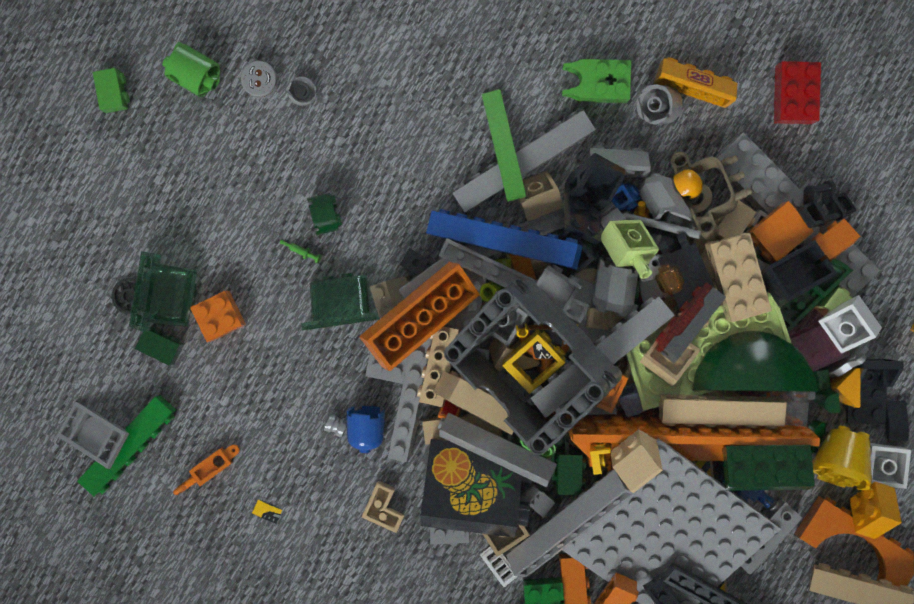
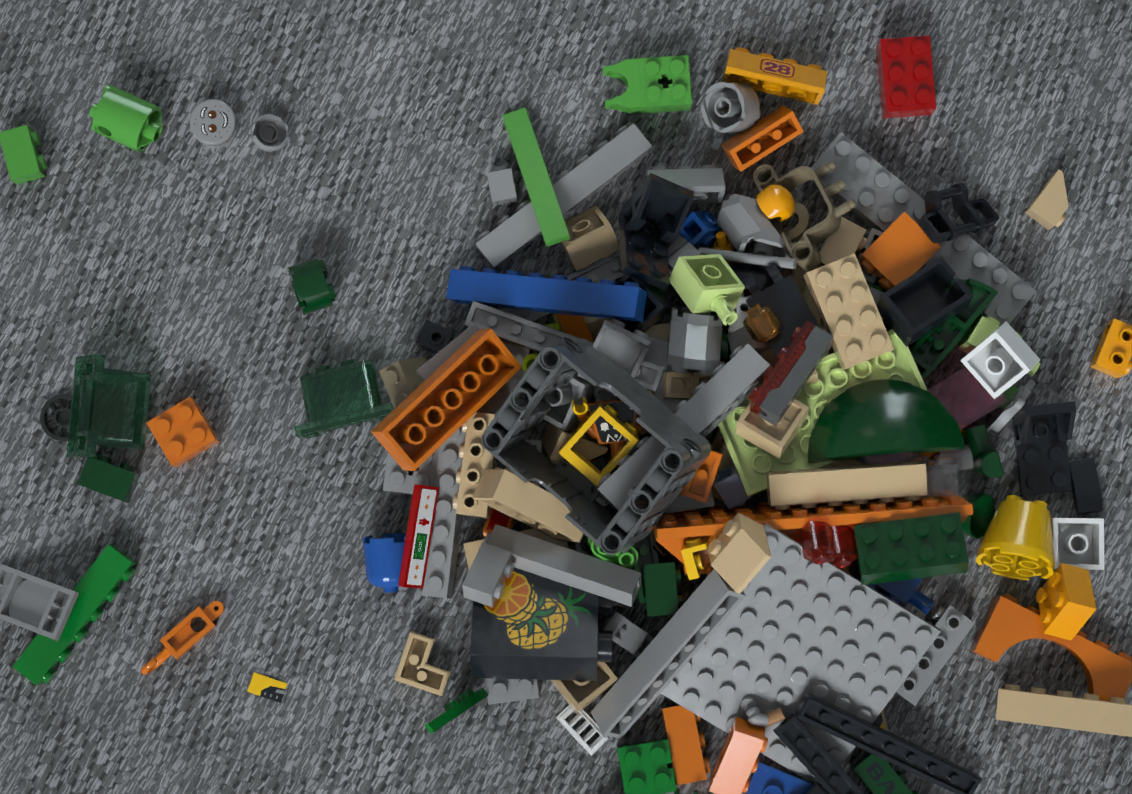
camera: 10 degrees left, 5 degrees down
bright green piece [280,240,322,264] -> none
light grey wheel [324,413,347,438] -> none
orange brick [811,219,861,262] -> none
light orange slope [830,367,860,408] -> none
none -> tile [398,484,439,589]
none -> green wing [425,687,488,734]
none -> light grey brick [462,542,515,607]
none -> light grey brick [487,166,517,206]
none -> orange brick [721,105,804,172]
none -> arm [746,707,786,727]
none -> clear red brick [799,521,858,568]
none -> tan slope [1025,169,1069,230]

